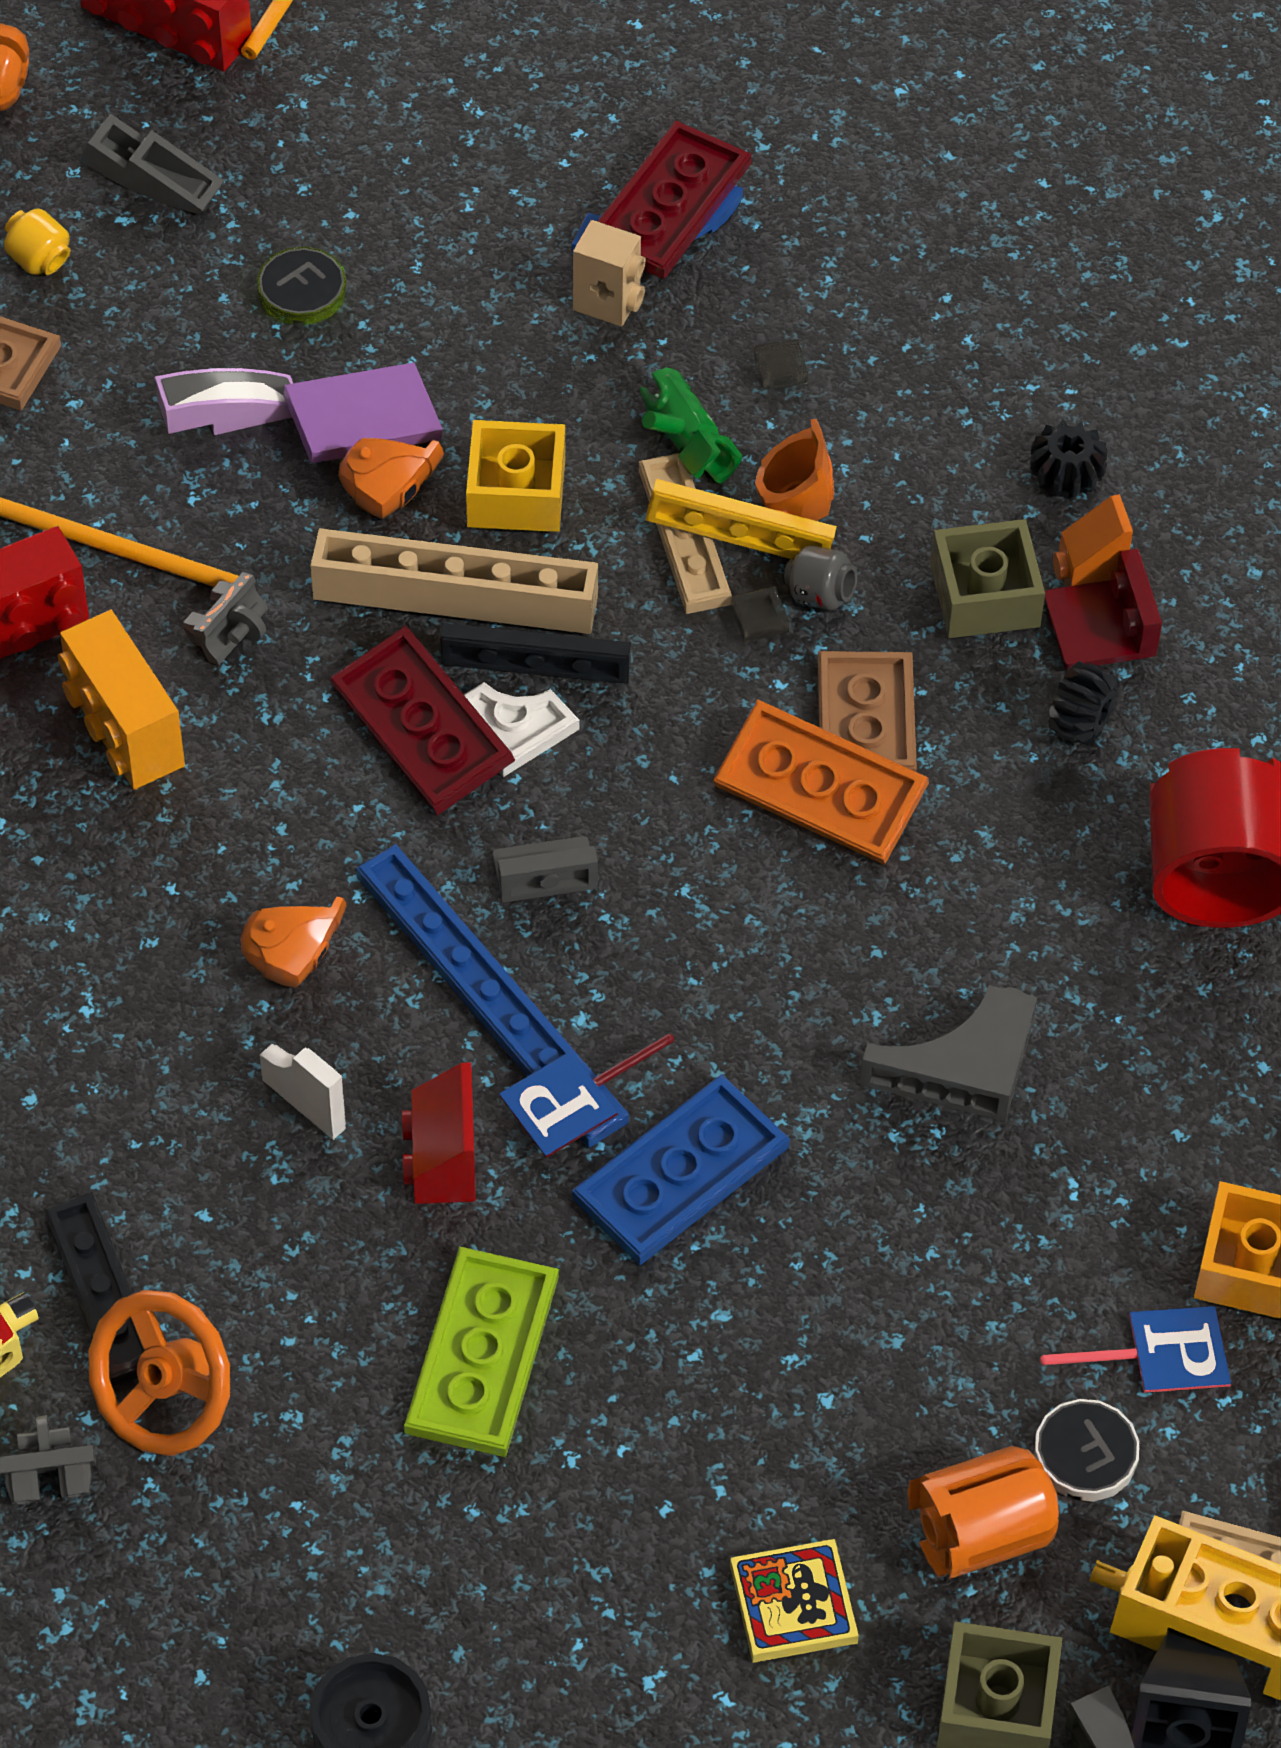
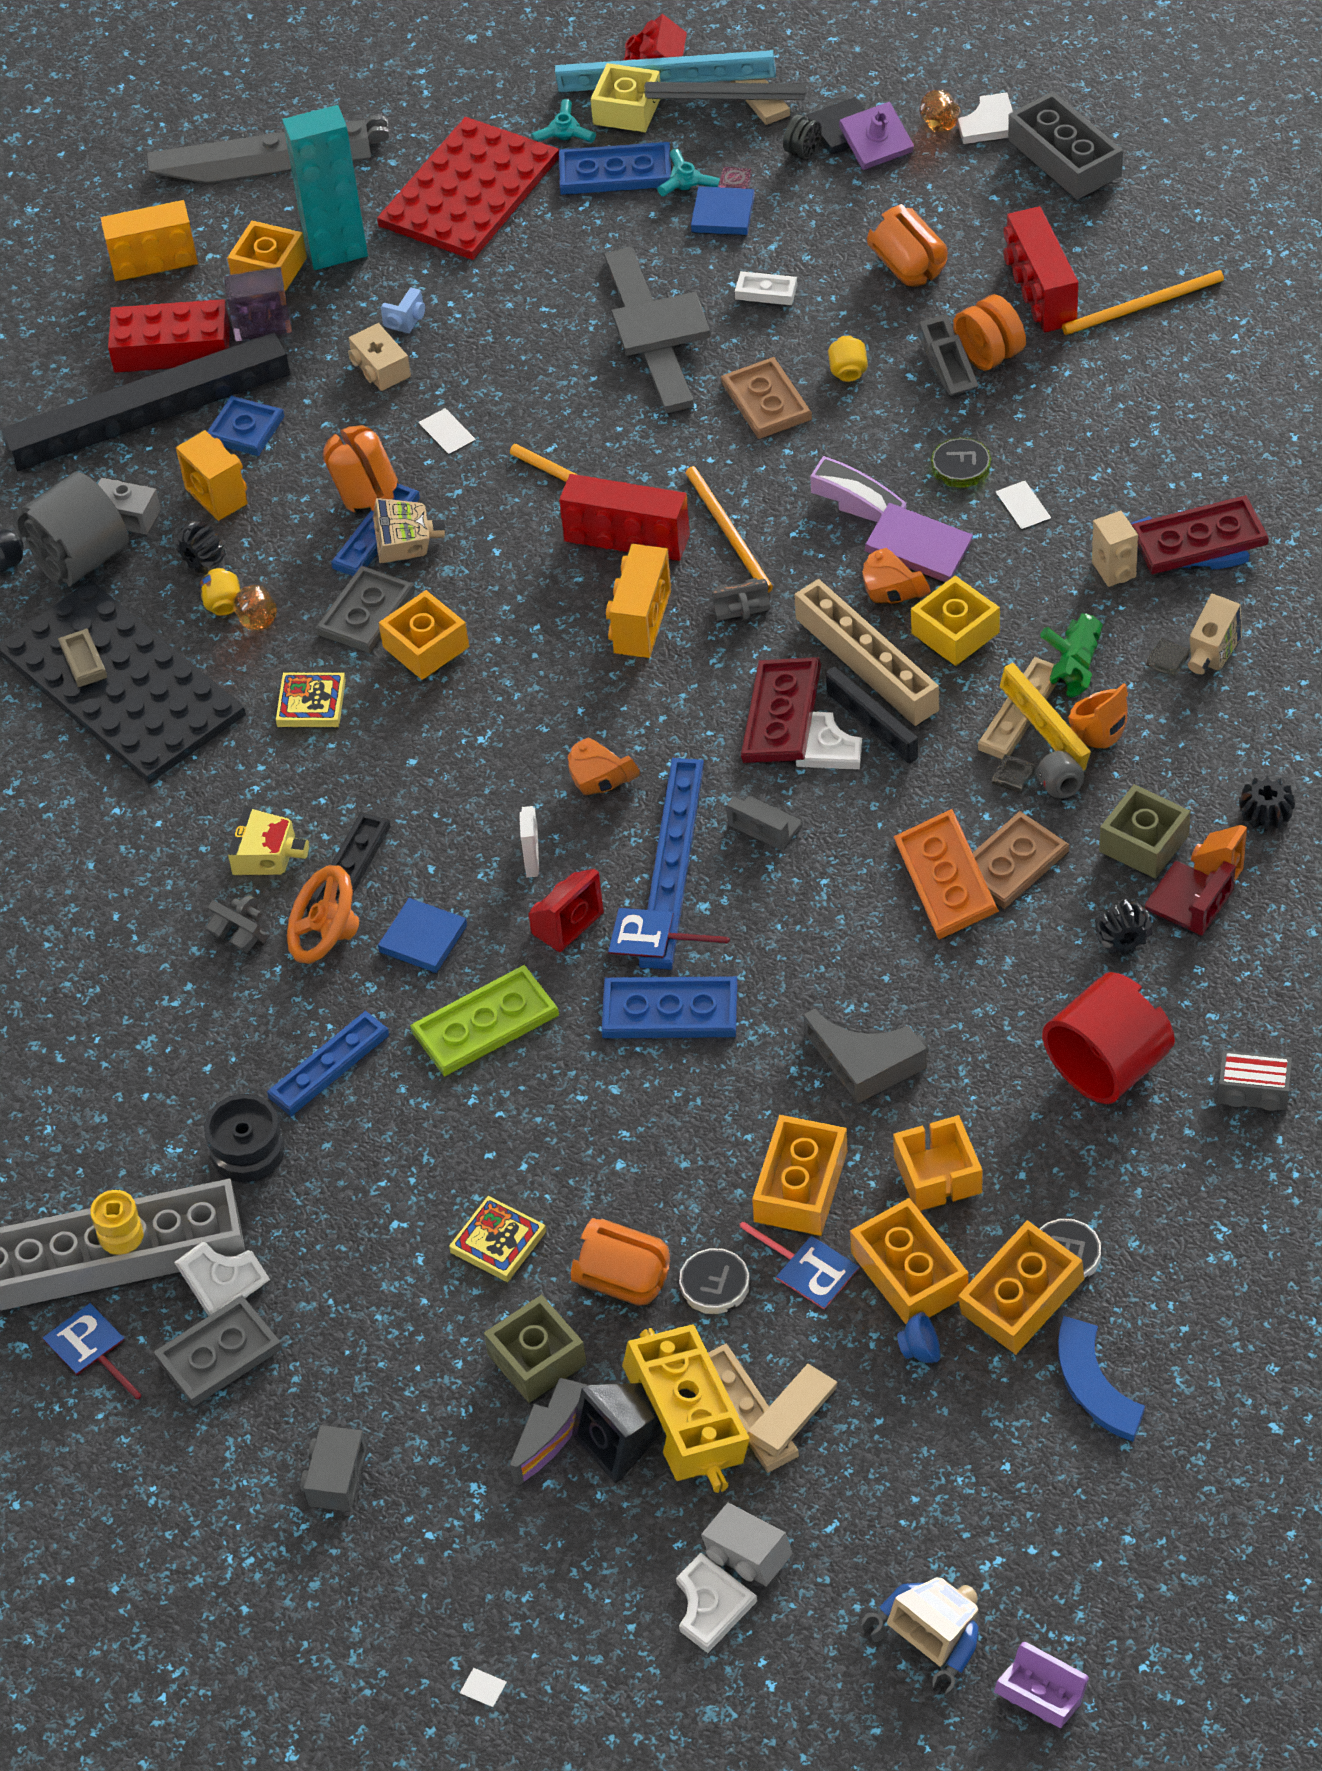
camera: 50 degrees right, 5 degrees down
none -> blue tile [267,1010,389,1116]
none -> blue tile [378,898,467,973]
none -> light orange brick [752,1115,848,1236]
none -> light orange piece [893,1115,982,1211]
none -> orange wheel [953,294,1026,371]
none -> white sticker [995,481,1051,529]
none -> tan torso [1188,594,1242,674]

